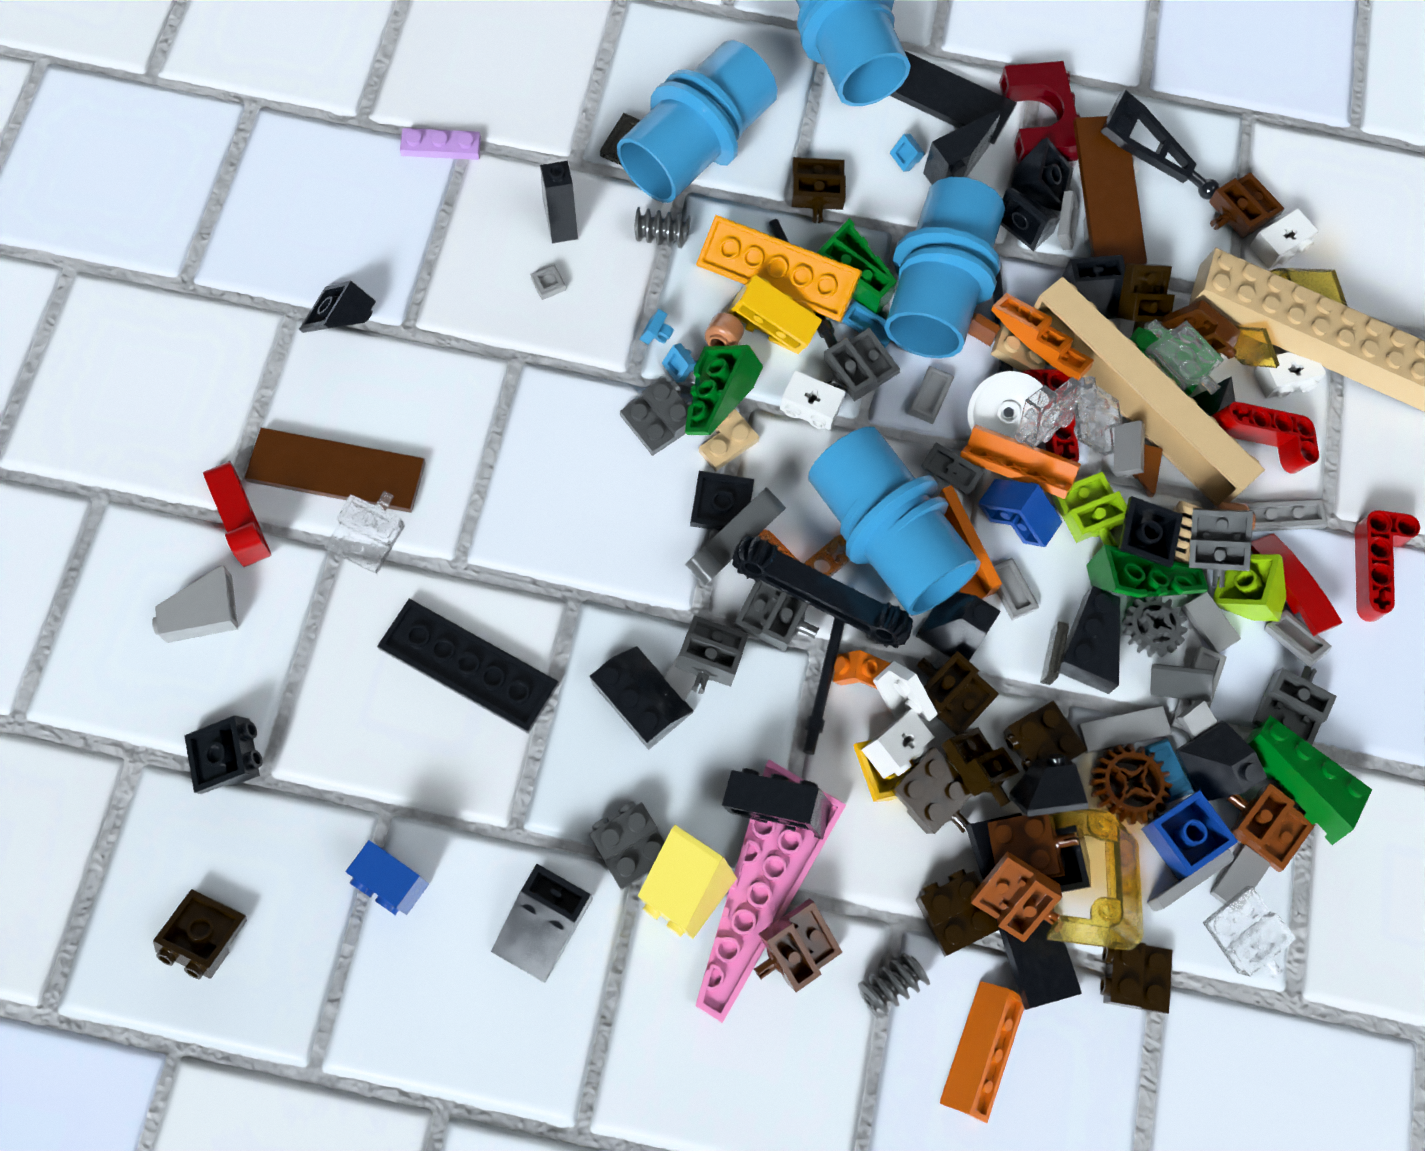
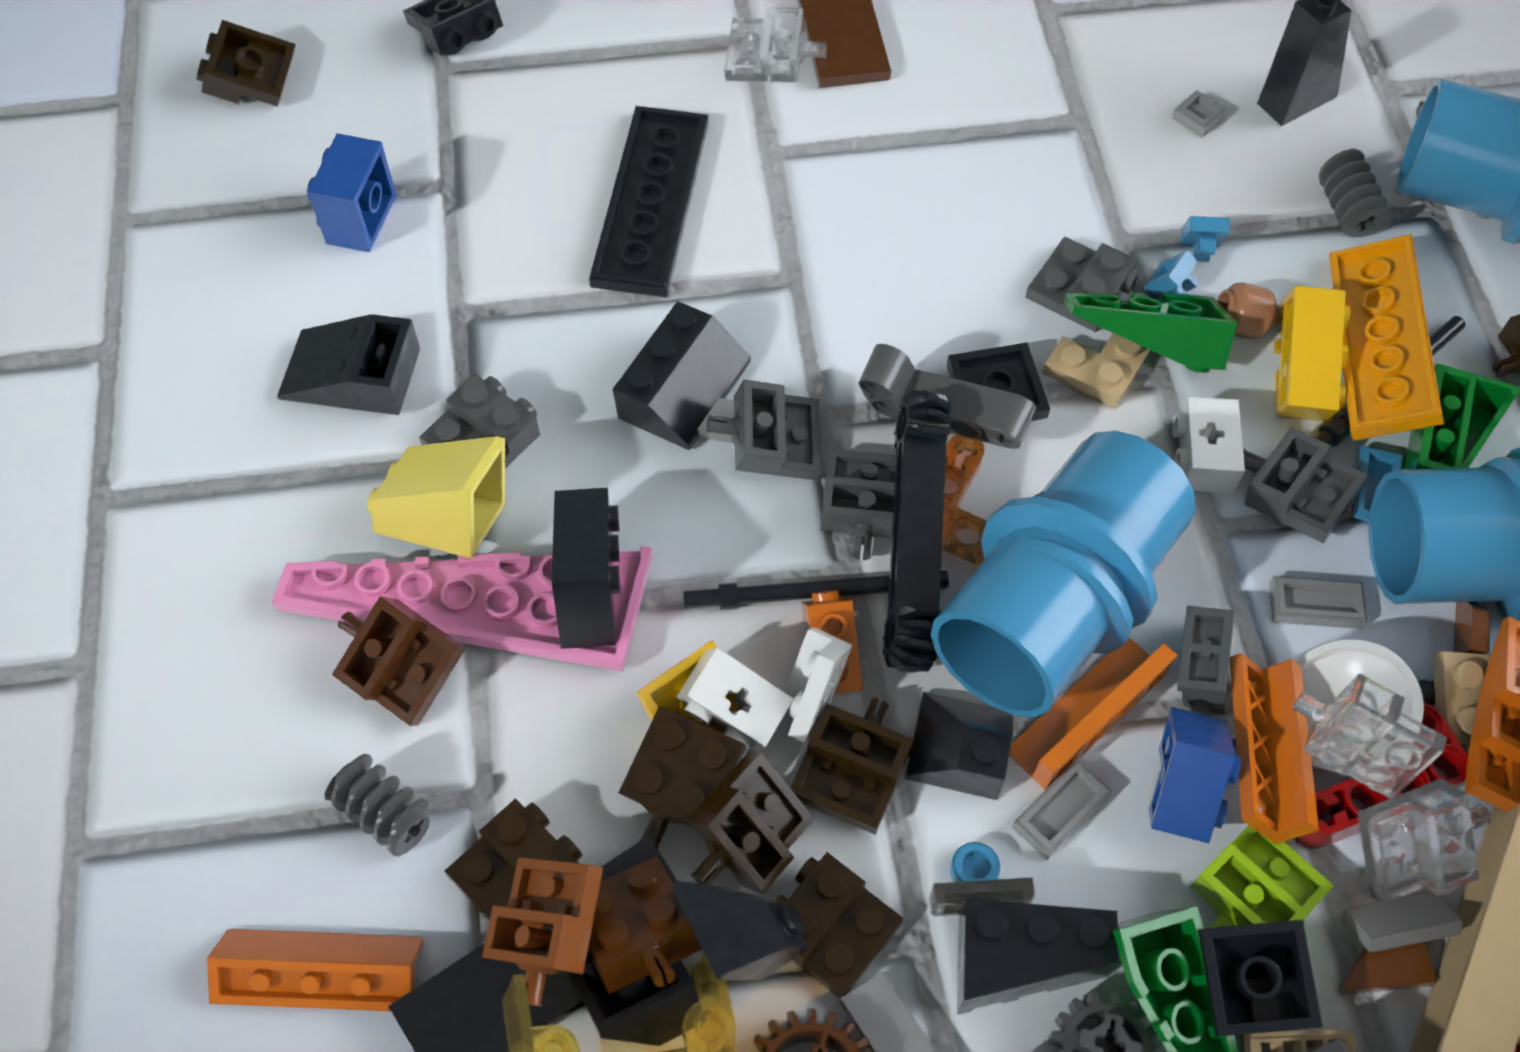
camera: 75 degrees right, 10 degrees down
none -> dark azure tile [950,842,1000,894]

